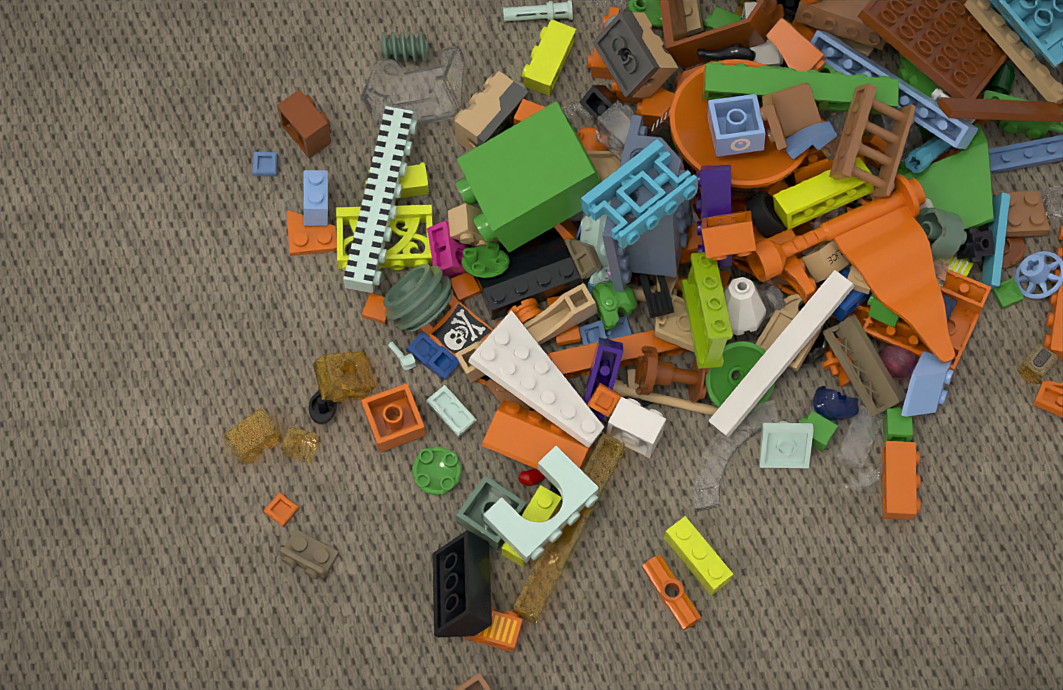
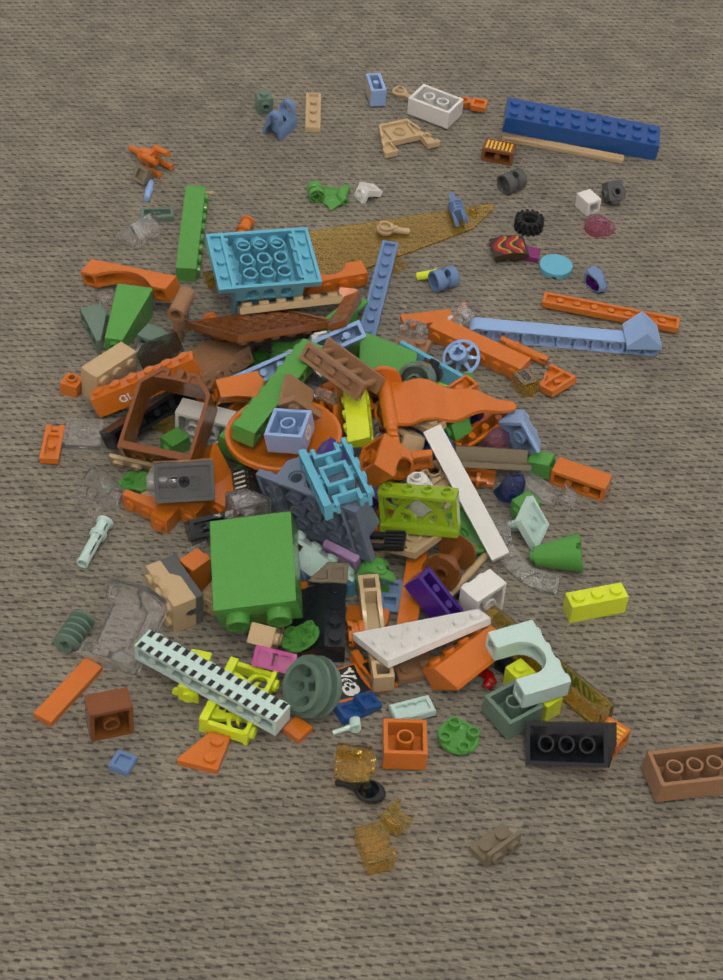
camera: 70 degrees left, 25 degrees down
orange tile [264,492,299,527] -> none
light blue brick [304,170,328,226] -> none
neon yellow brick [522,19,576,96] -> none
orange tile [587,383,622,417] -> none
orange piece [642,555,702,630] -> none
black piece [697,43,756,61] -> none
medium blue slope [785,121,837,159] -> none
none -> orange tile [33,658,103,727]
none -> bright green cone [530,533,583,573]

